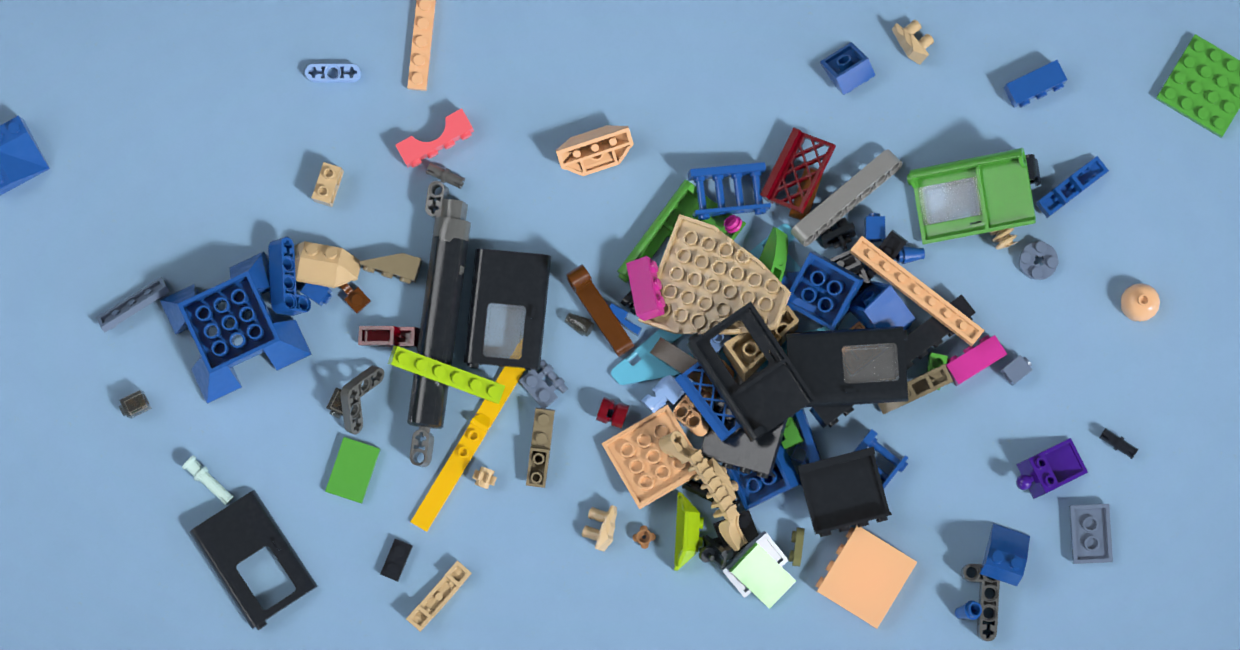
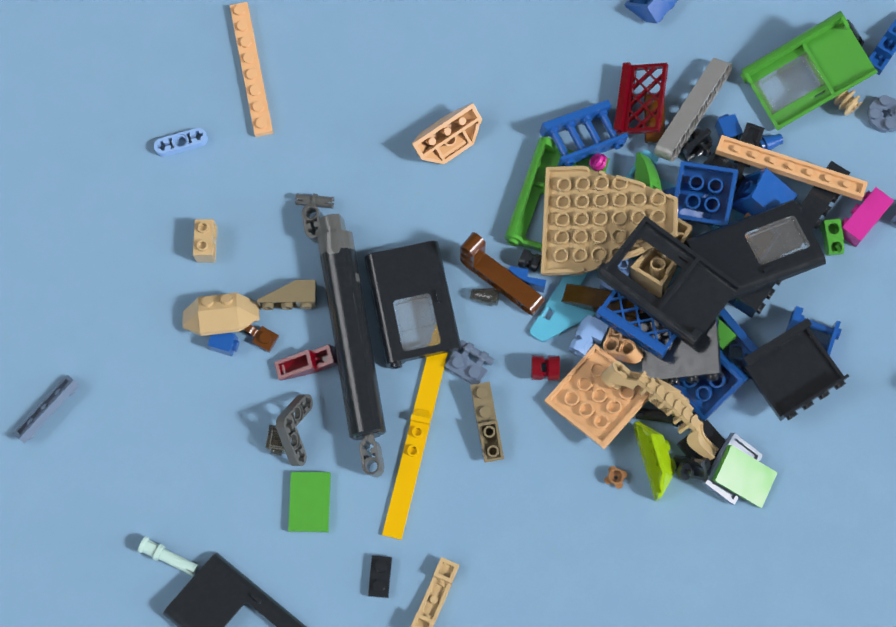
camera: 20 degrees left, 10 degrees down
clear smoke brick [119,390,152,419] -> none
blue slope [160,252,312,404] -> none
blue beam [268,237,311,316] -> none
lime arch [387,346,505,404] -> none
coral arch [395,108,474,168] -> none
tan gear [472,466,497,489] -> none
tan connector [582,505,617,552] -> none
dark pink brick [626,256,665,321] -> none
olive plate [789,527,805,567] -> none
light nougat panel [815,526,917,629] -> none
dark tan slope [878,364,953,414] -> none

